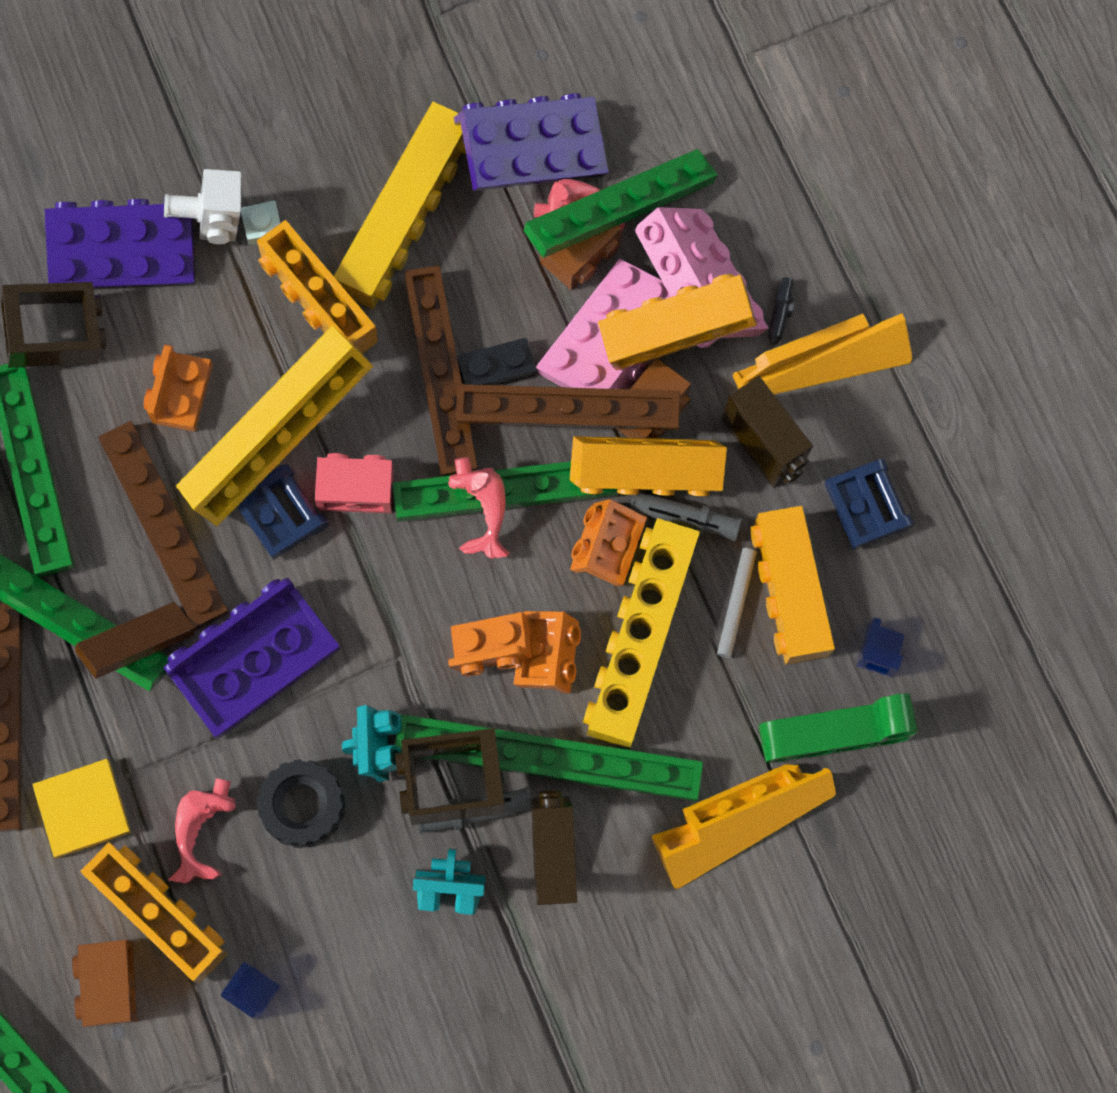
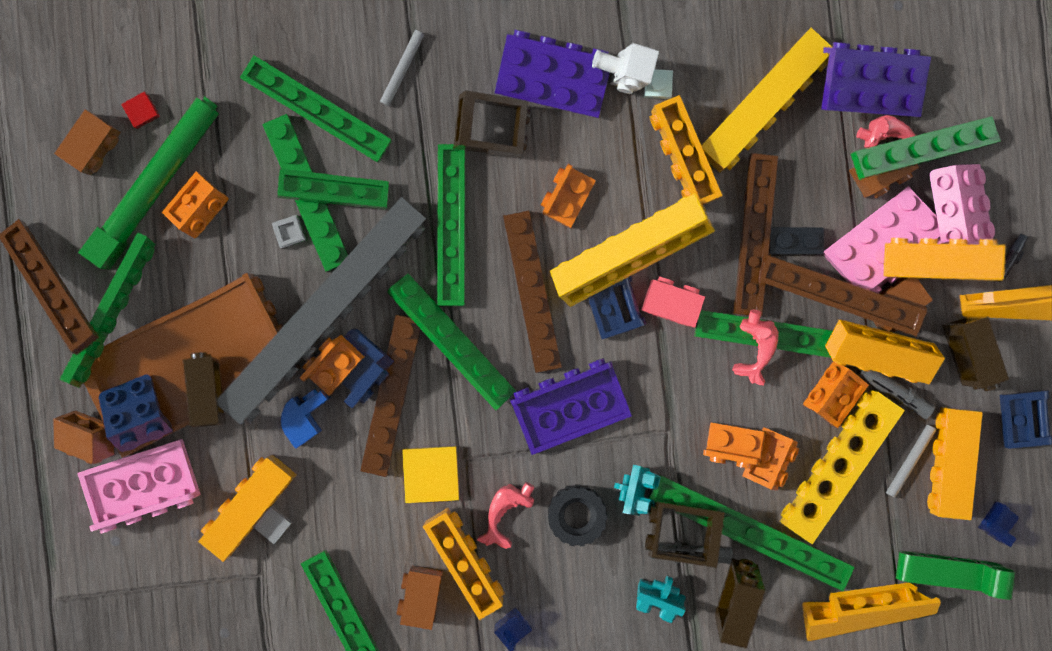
camera: 20 degrees right, 15 degrees up
reddish brown tile [75,601,195,679] -> none

